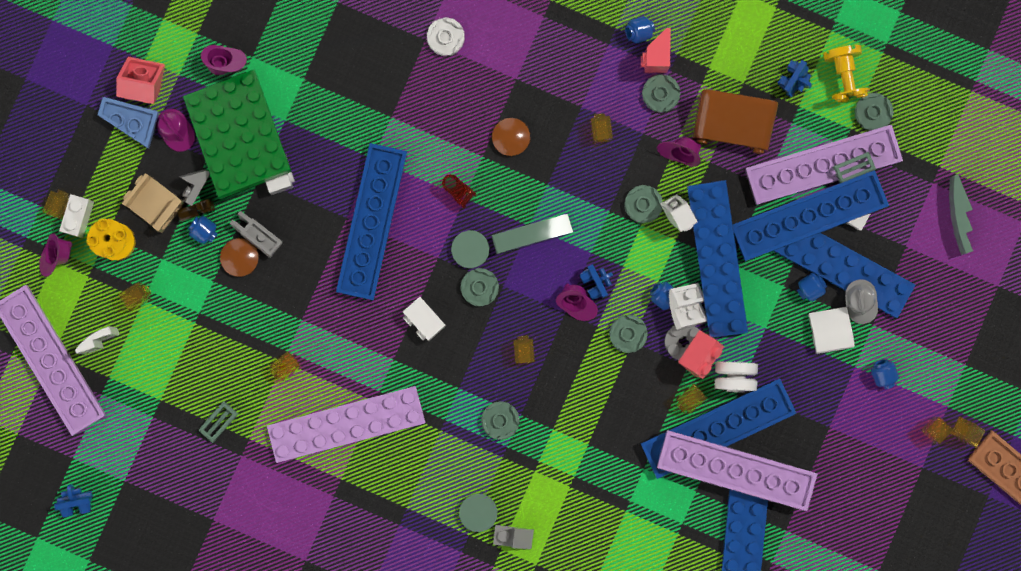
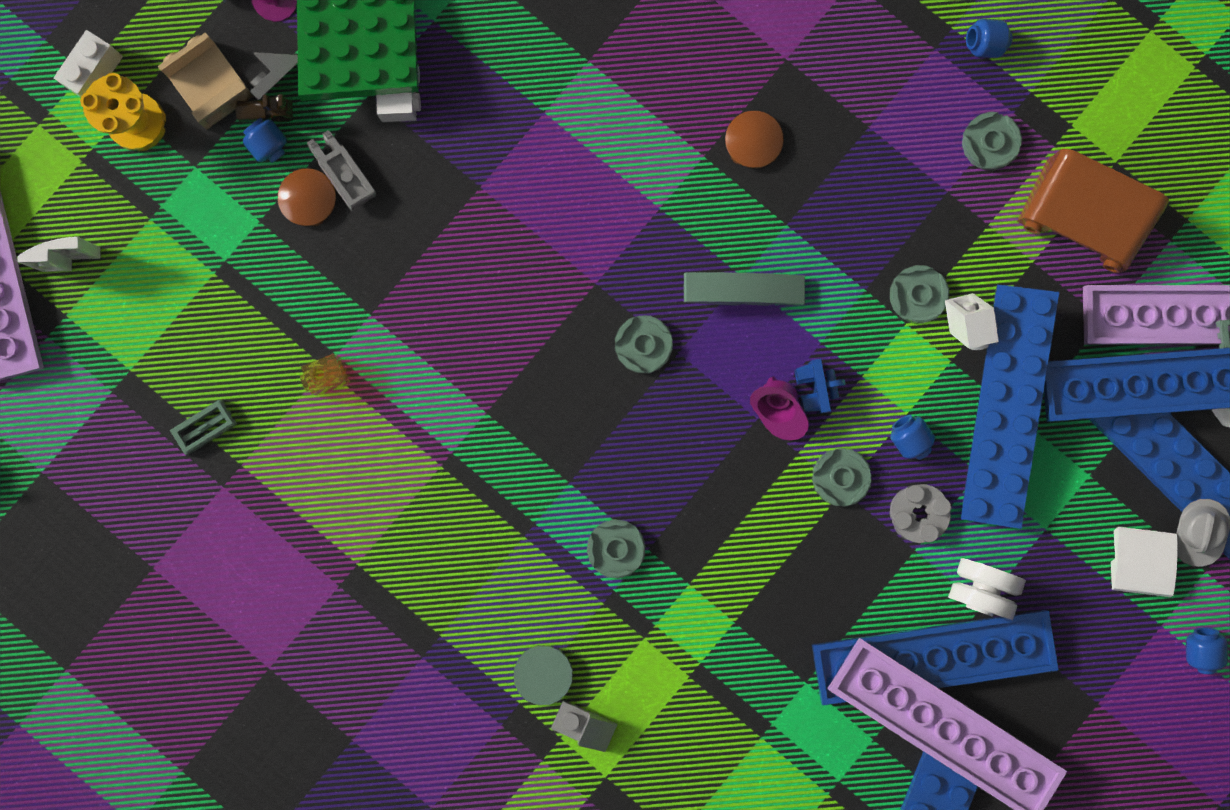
camera: 15 degrees right, 0 degrees up
magenta piece [39,234,72,277] -> none
clear yellow brick [42,190,69,220] -> none
clear yellow brick [119,282,152,311] -> none
lavender plate [267,386,426,463] -> none
blue plate [336,143,407,301] -> none
white brick [403,297,446,341] -> none
clear red piece [442,174,477,209] -> none
sand green tile [451,230,489,269] -> none
clear yellow brick [514,336,535,364] -> none
clear yellow brick [590,113,613,143] -> none
coral slope [641,28,671,73] -> none
magenta piece [657,137,701,167] -> none
white slope [669,283,707,330] -> none
clear yellow brick [676,384,707,414] -> none
coral slope [678,330,724,379] -> none
blue hips [778,60,812,98] -> none
blue head [797,273,827,302] -> none

